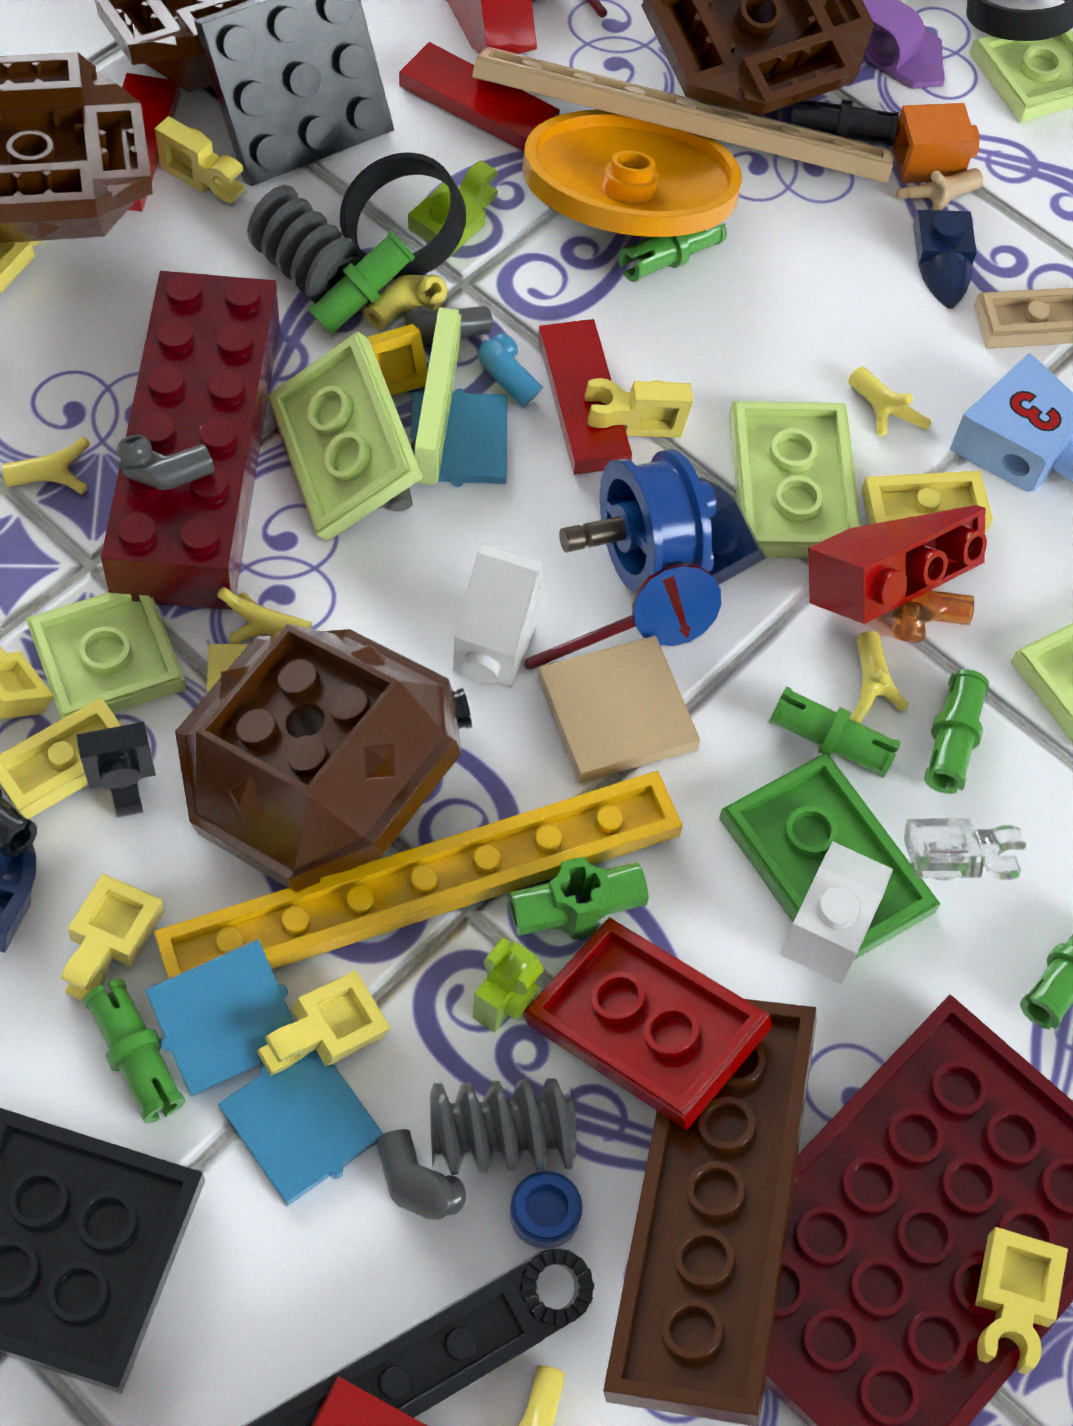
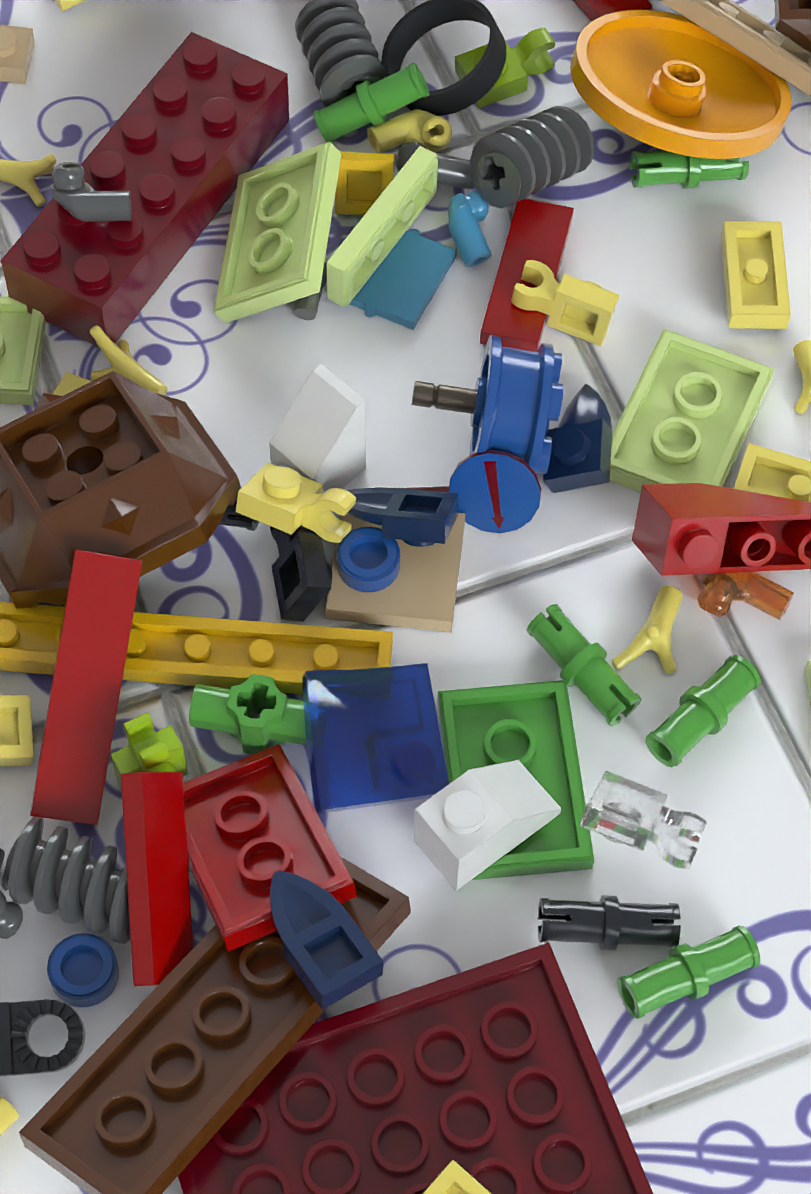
camera: 30 degrees right, 0 degrees up
none -> red tile [30,549,142,825]
none -> red tile [121,772,193,987]
none -> light yellow plate [236,462,356,543]
none -> black plate [270,526,332,622]
none -> dark blue plate [270,870,384,1010]
none -> clear blue plate [302,663,449,814]
none -> blue tile [337,527,400,592]
none -> dark blue plate [347,487,458,547]
none -> dark grey piece [470,106,595,209]
none -> black pin [537,895,681,950]
none -> light yellow plate [721,221,791,329]

